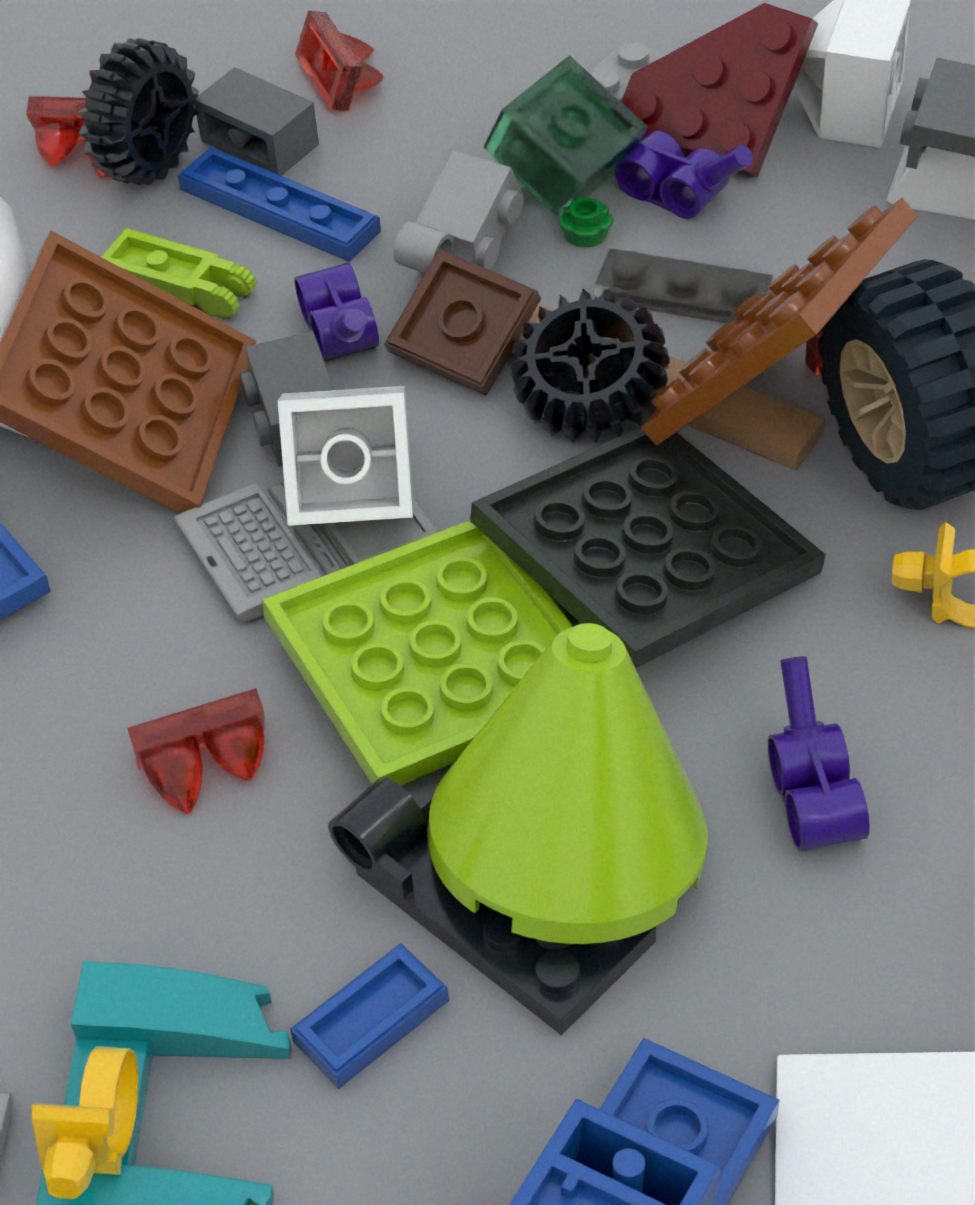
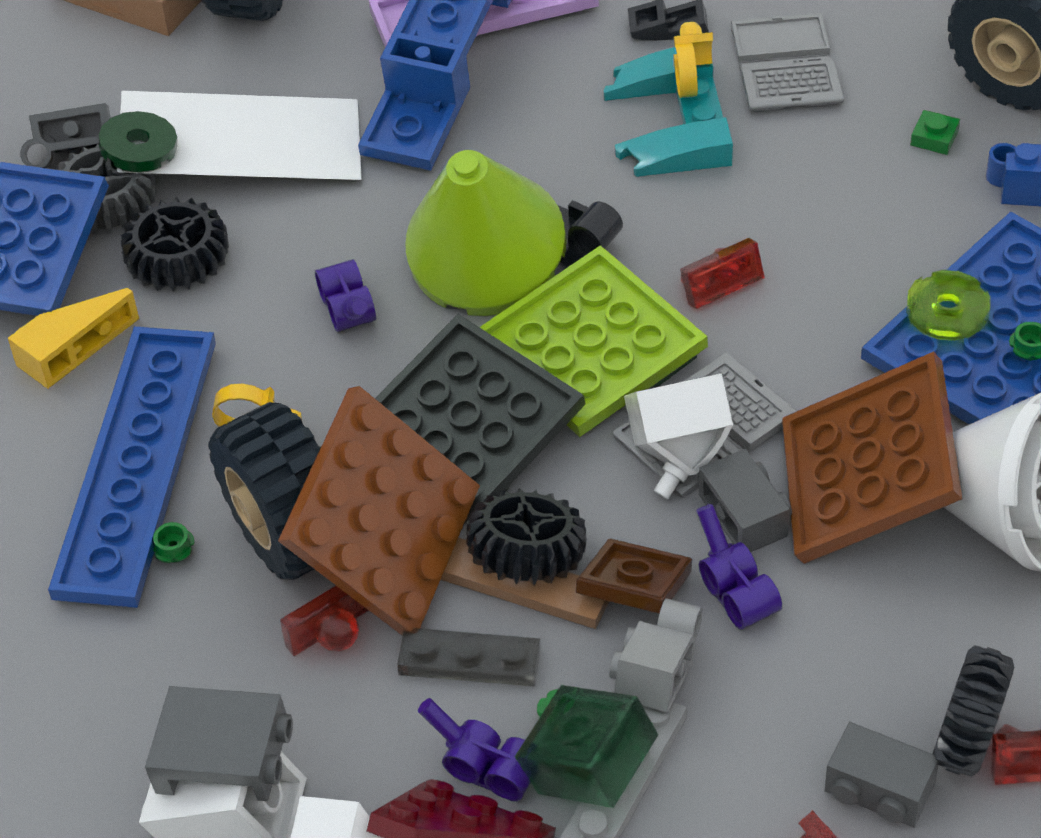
camera: 170 degrees right, 0 degrees up
lime hinge [101,228,257,319] -> none
blue tile [178,147,381,262] -> none
blue tile [290,943,449,1089] -> none

